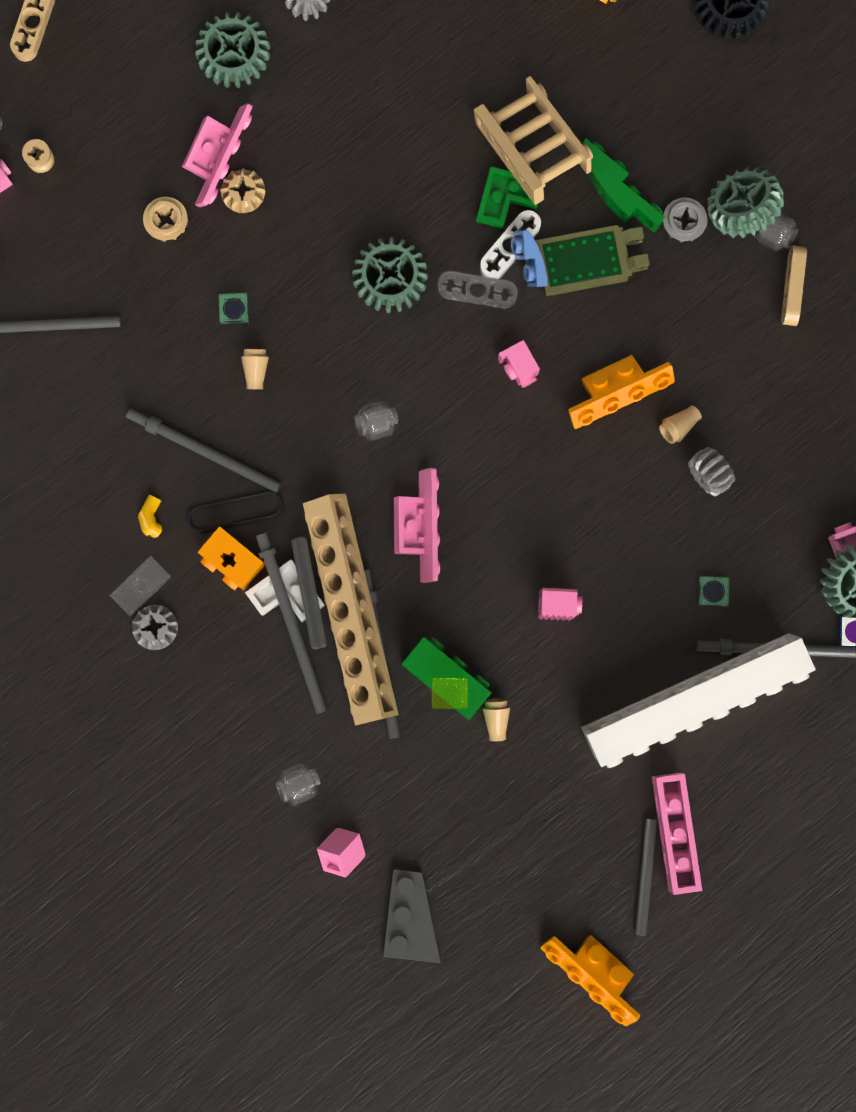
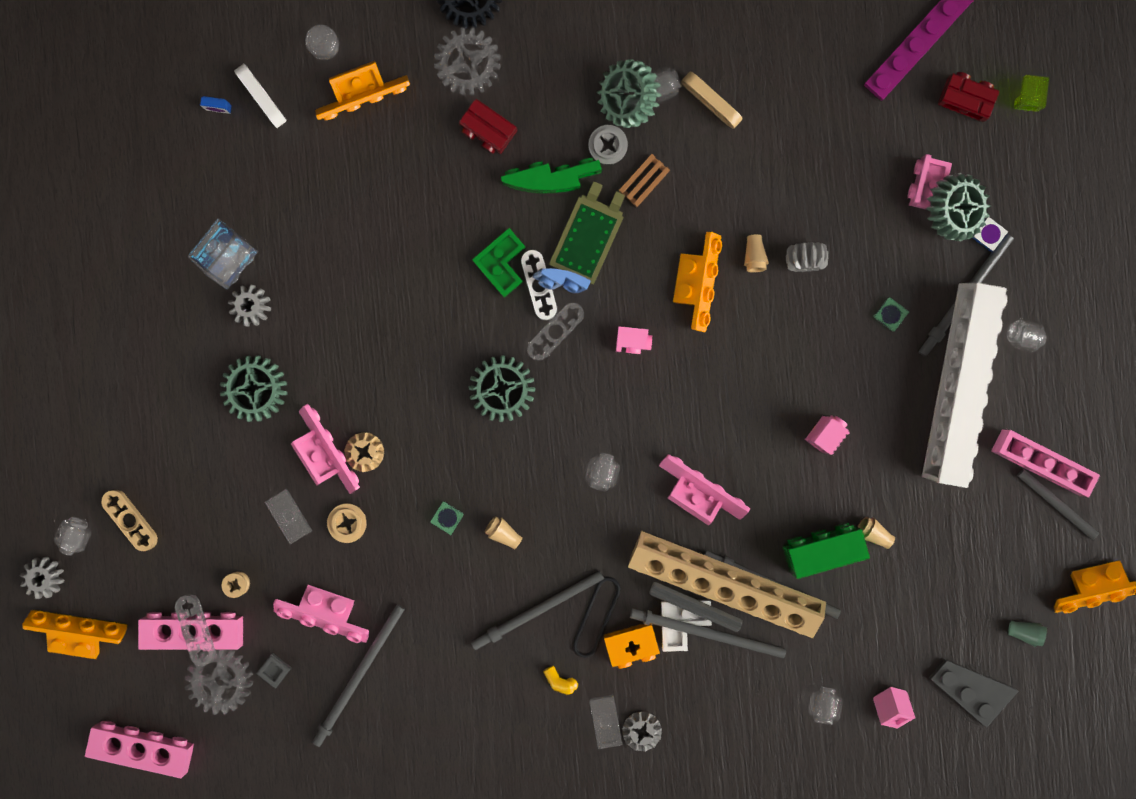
camera: 60 degrees left, 5 degrees up
clear neon green panel [432,678,468,709] -> none
tan fence [474,76,593,205] -> none
none -> clear plate [265,489,312,544]
none -> bright pink bracket [274,585,369,643]
none -> clear gear [434,28,501,95]
none -> dark red brick [459,99,517,154]
none -> medium nougat tile [619,154,670,207]
none -> clear head [1007,318,1047,353]
none -> sand green cone [1007,621,1047,647]

